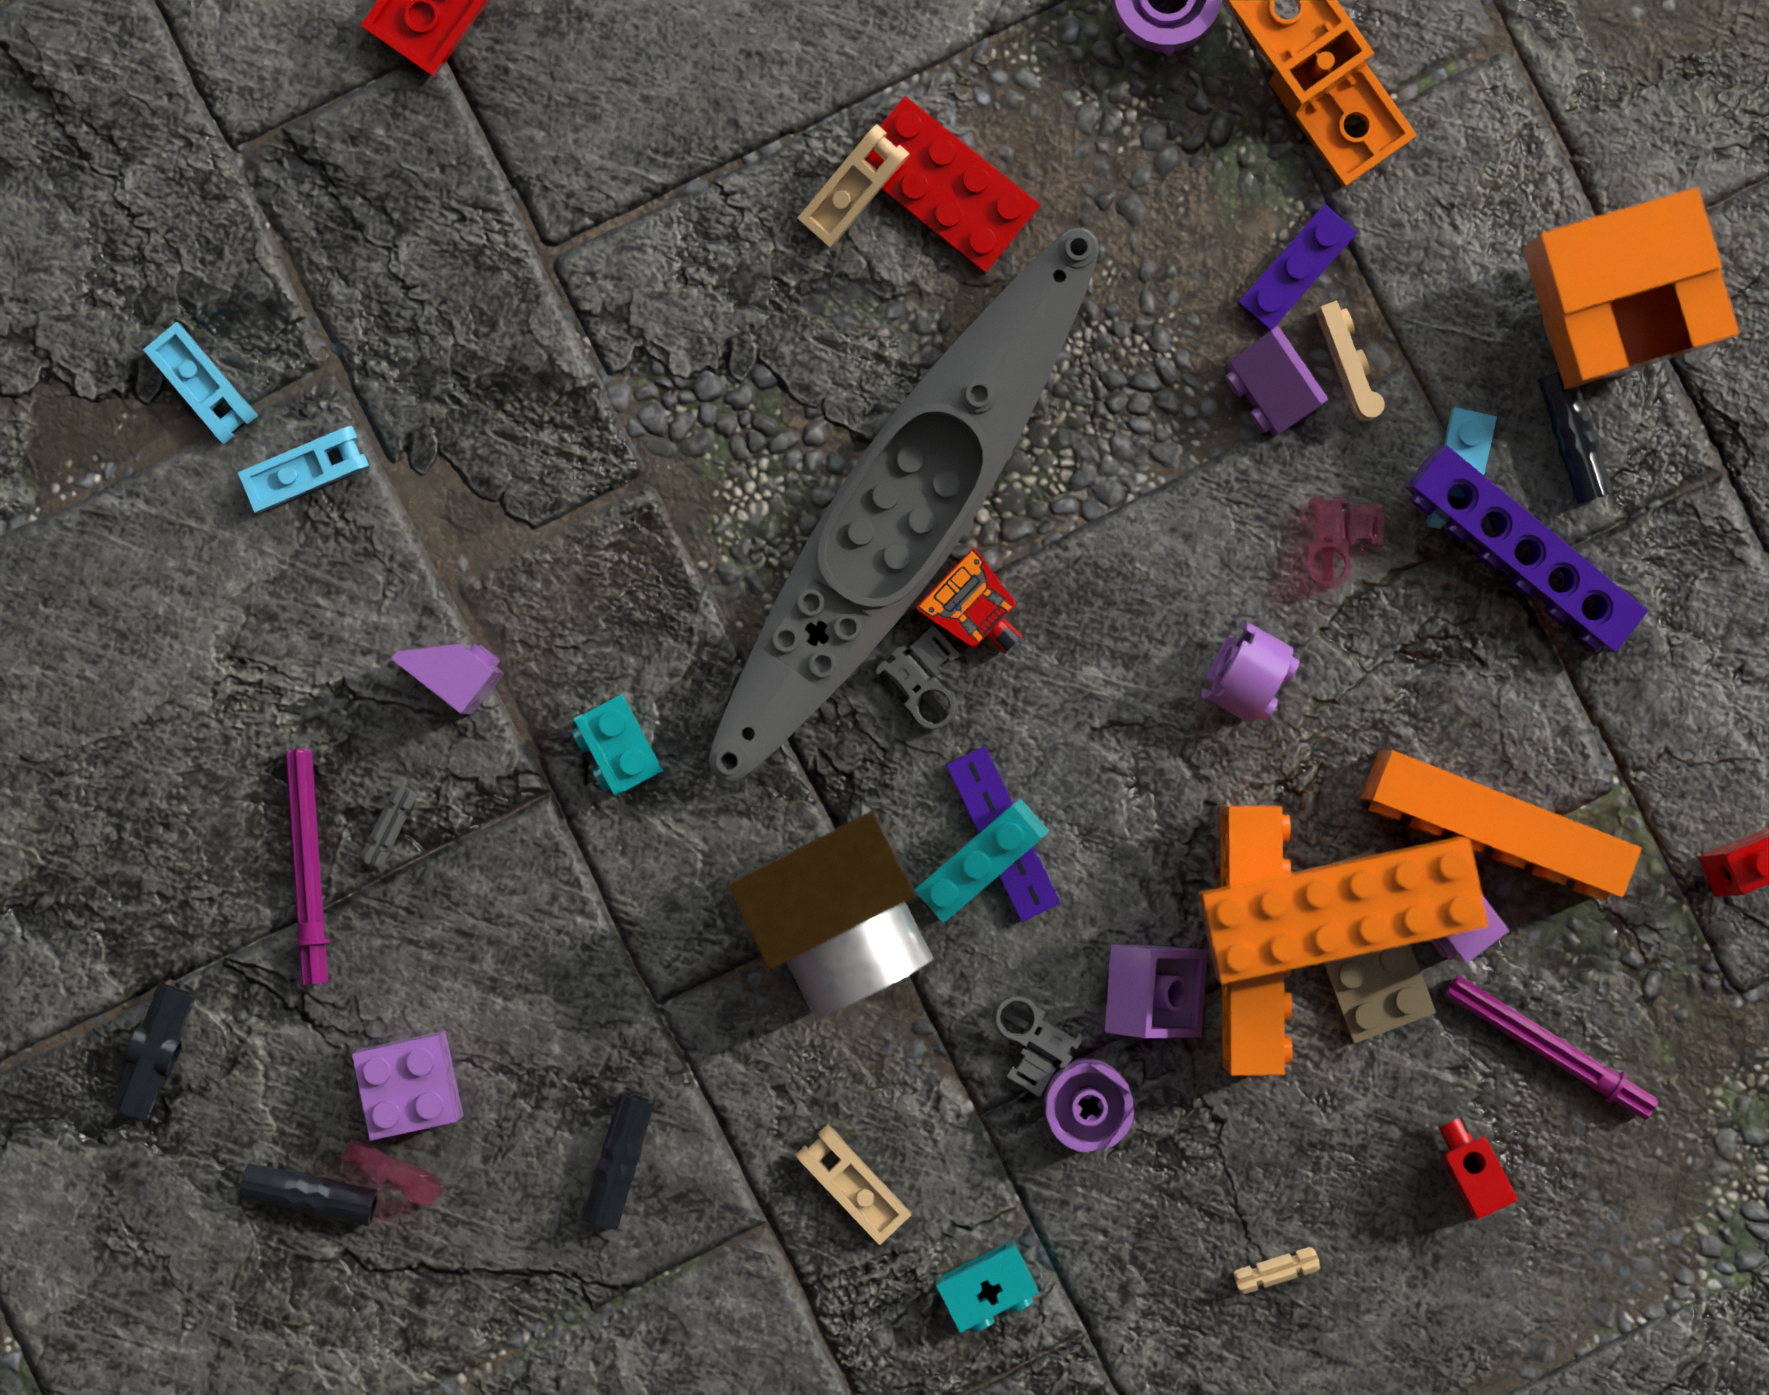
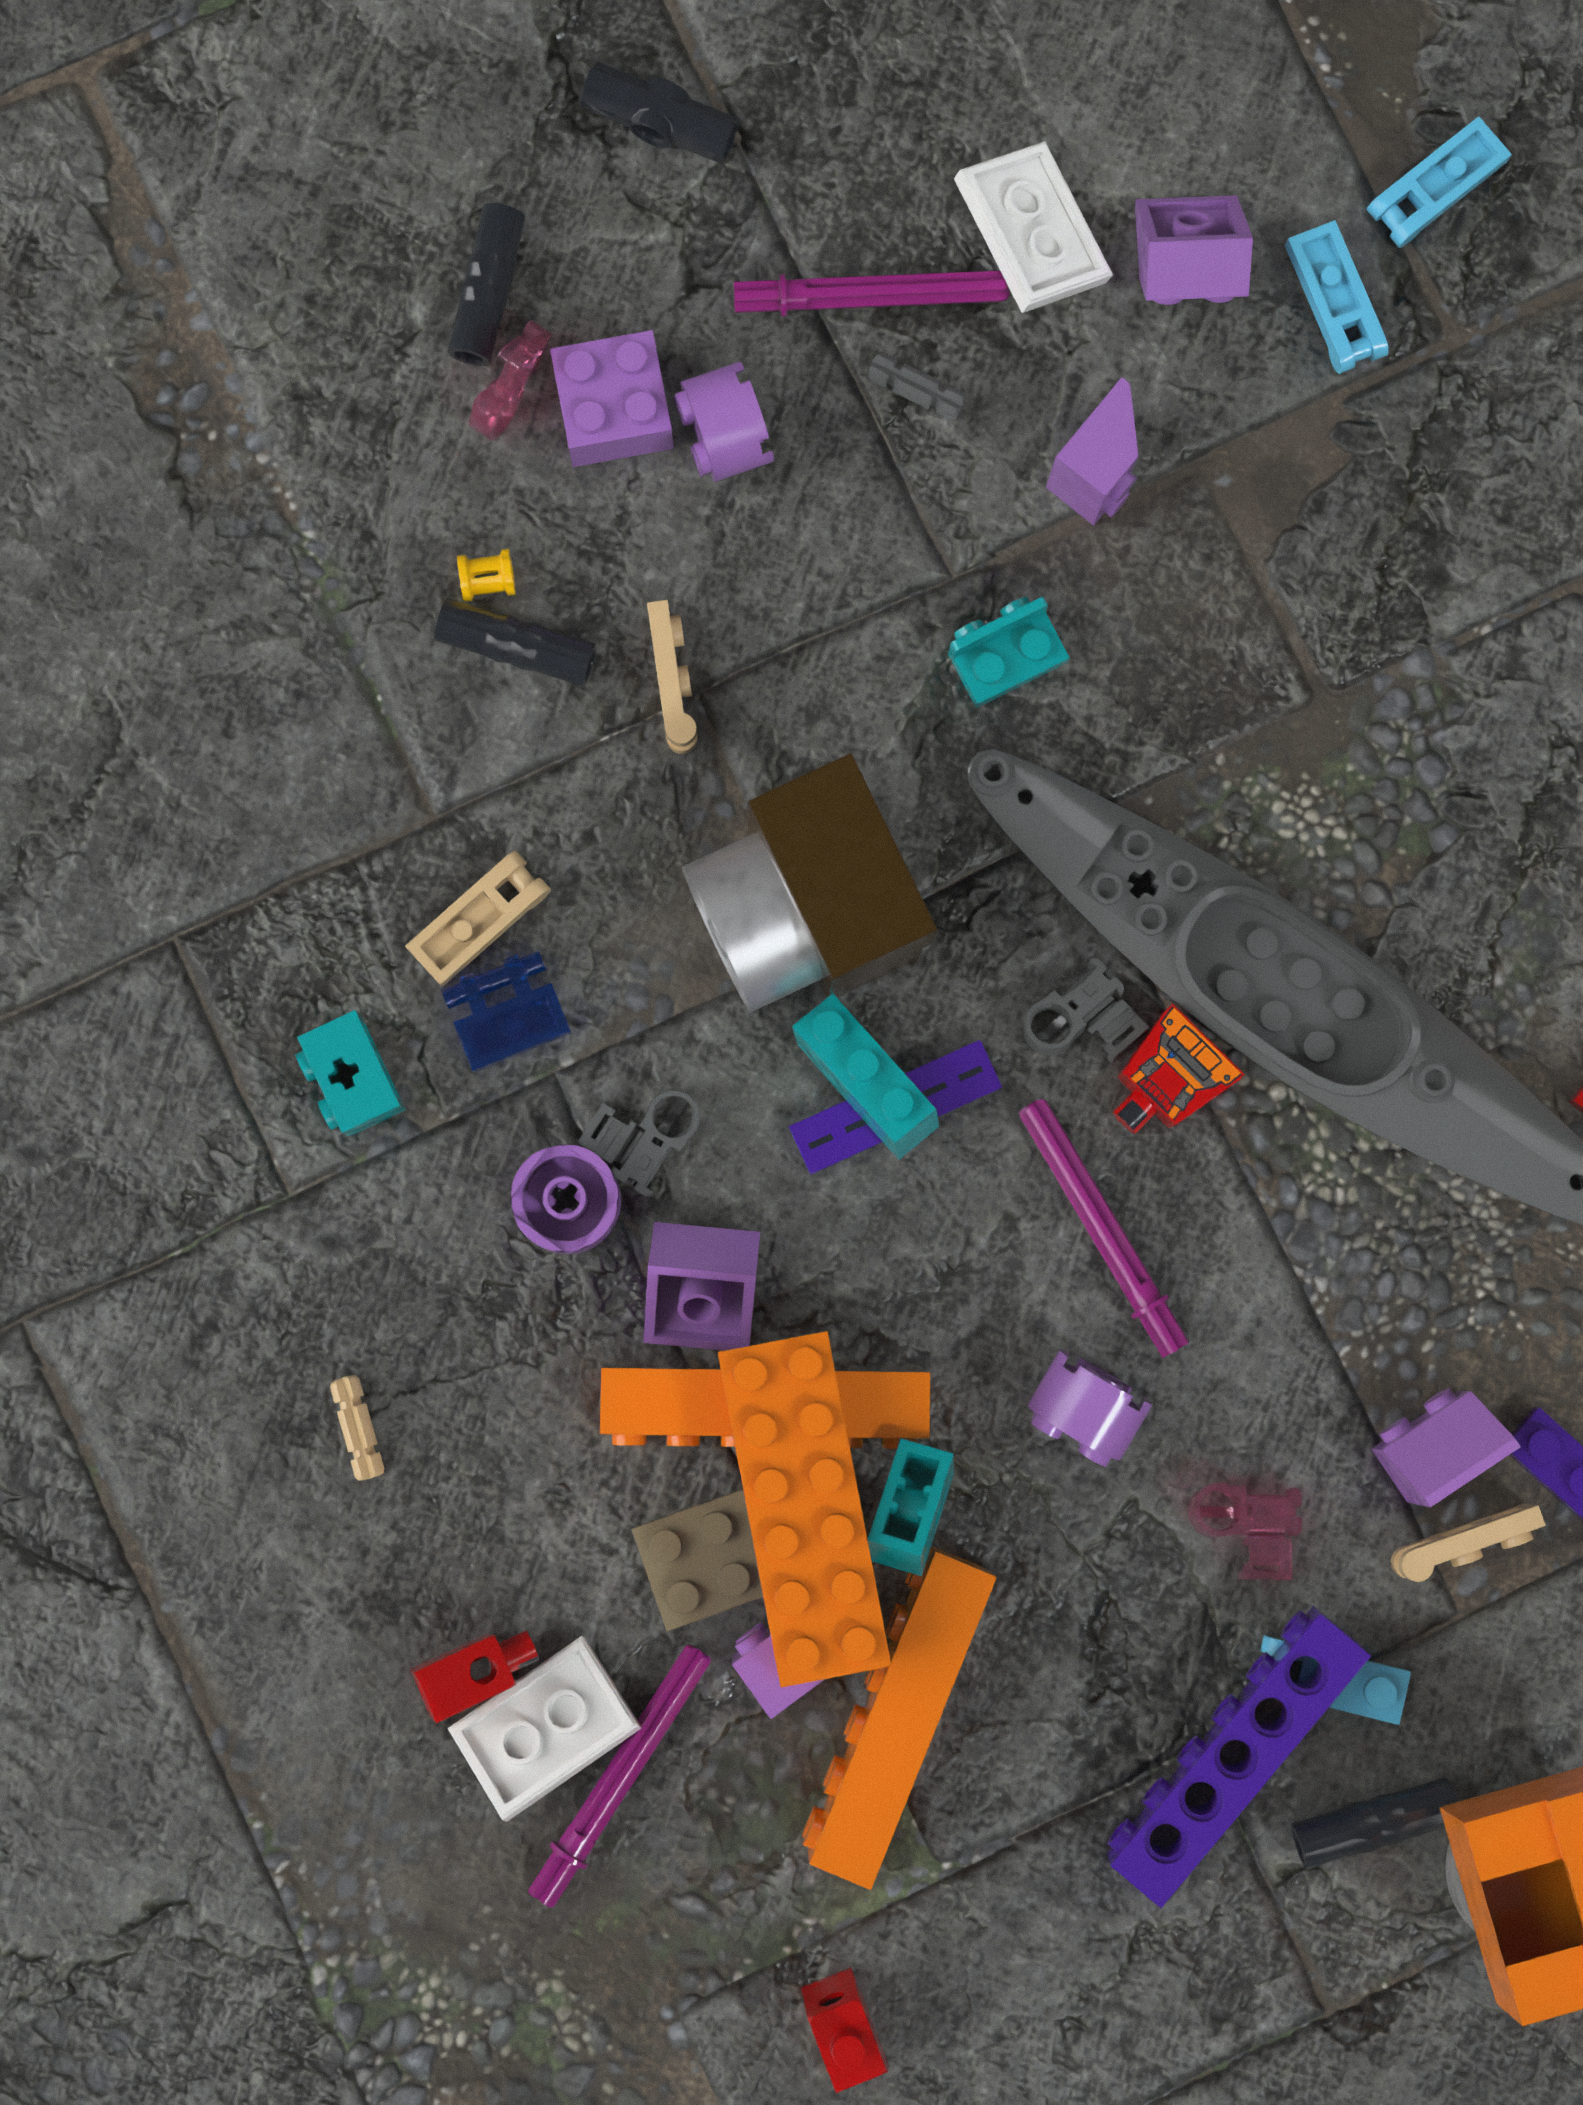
camera: 80 degrees right, 5 degrees down
none -> clear blue plate [441,951,572,1073]
none -> white tile [448,1636,642,1822]
none -> yellow bush [457,548,516,602]
none -> tan plate [647,600,698,754]
none -> medium lavender brick [673,361,774,482]
none -> teal brick [868,1438,954,1576]
none -> white tile [954,142,1113,313]
none -> magenta axle [1019,1098,1190,1358]
none -> medium lavender slope [1135,195,1253,305]

